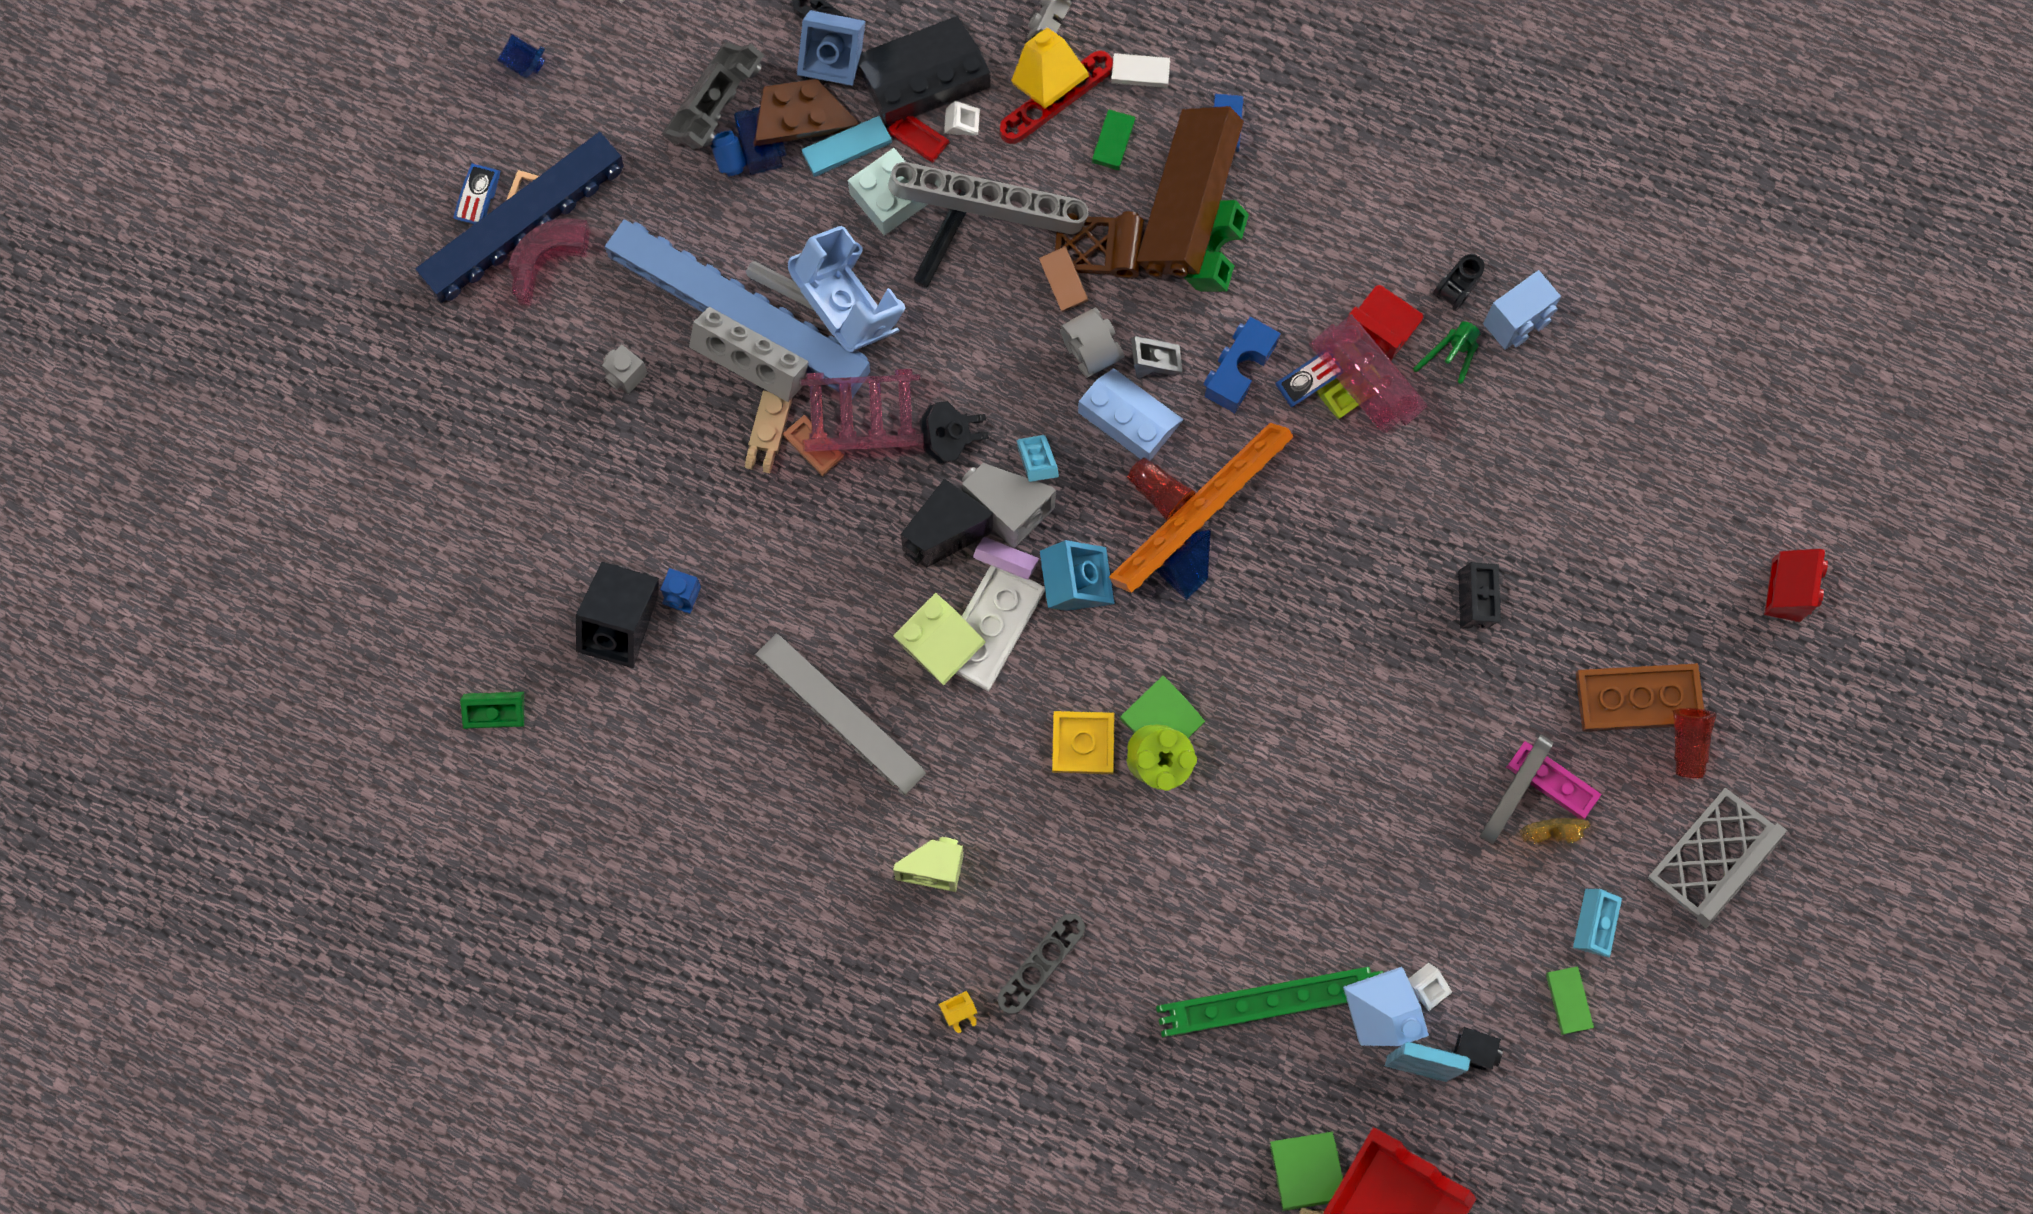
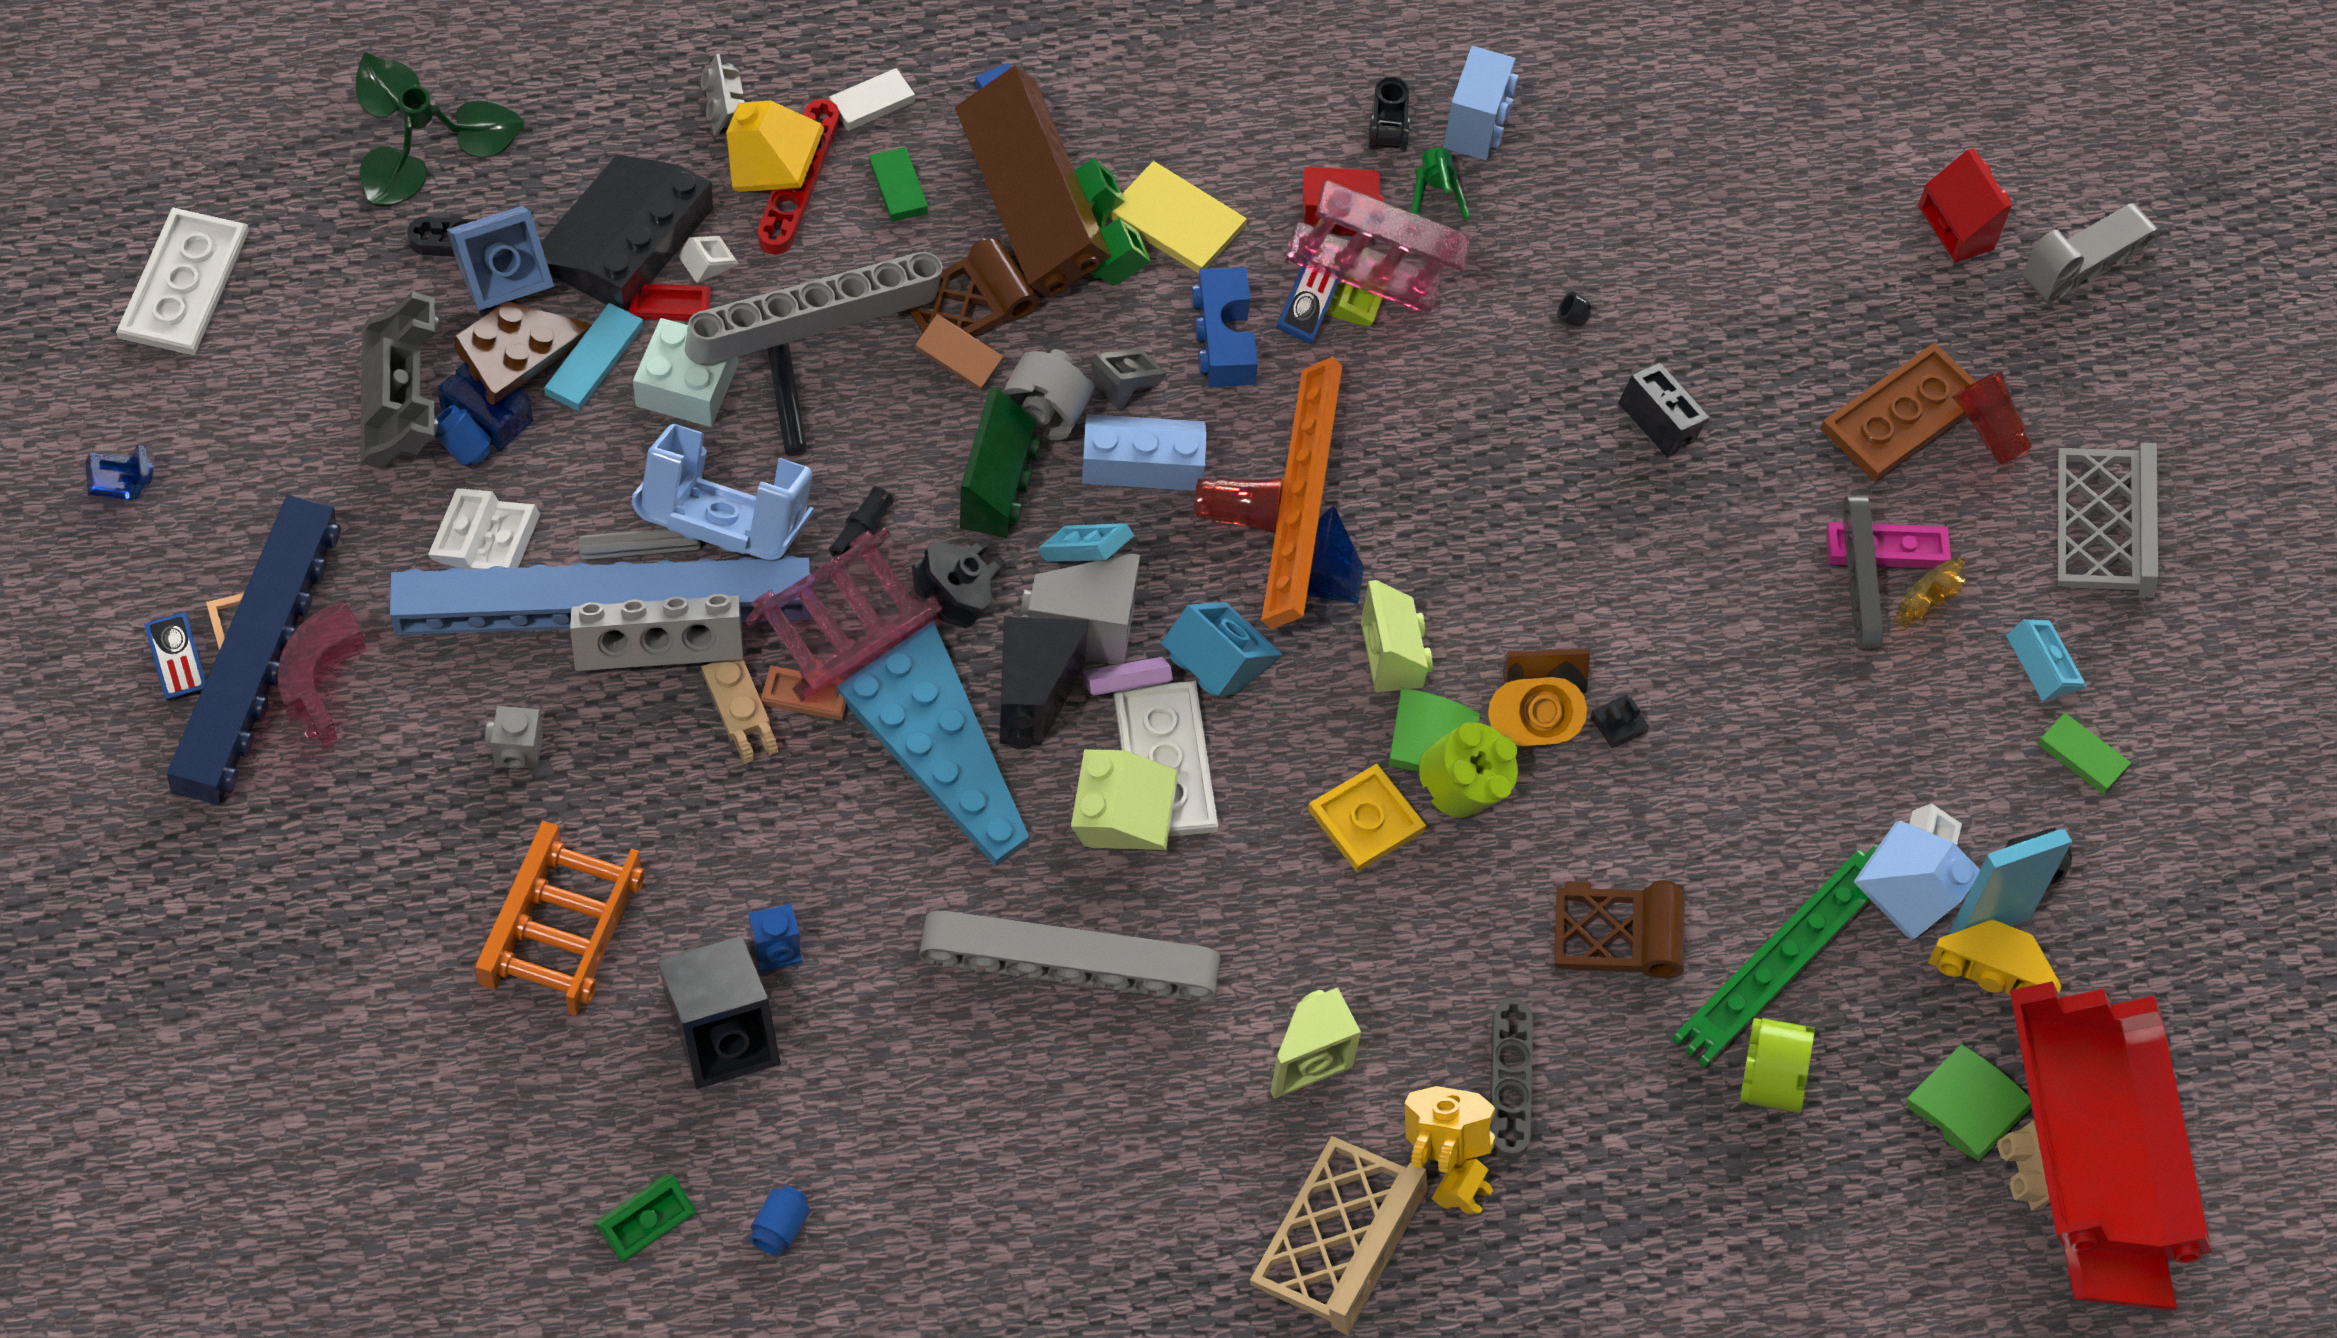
camera: 40 degrees left, 15 degrees down
none -> white slope [428,488,540,570]
none -> orange fence [475,820,645,1016]
none -> blue brick [749,1186,811,1257]
none -> black pin [828,486,894,565]
none -> dark azure wing [836,621,1029,867]
none -> dark green slope [960,387,1042,538]
none -> light yellow tile [1108,161,1247,274]
none -> tan fence [1250,1136,1428,1336]
none -> yellowish green slope [1361,580,1433,693]
none -> yellow hinge [1405,1086,1495,1173]
none -> light orange piece [1488,677,1587,746]
none -> reddish brown slope [1503,648,1590,693]
none -> reddish brown piece [1554,880,1685,979]
none -> black hinge [1557,291,1591,326]
none -> black tile [1590,694,1649,749]
none -> lime brick [1740,1018,1815,1114]
none -> yellow slope [1928,919,2062,995]
none -> light grey beam [2022,203,2160,304]

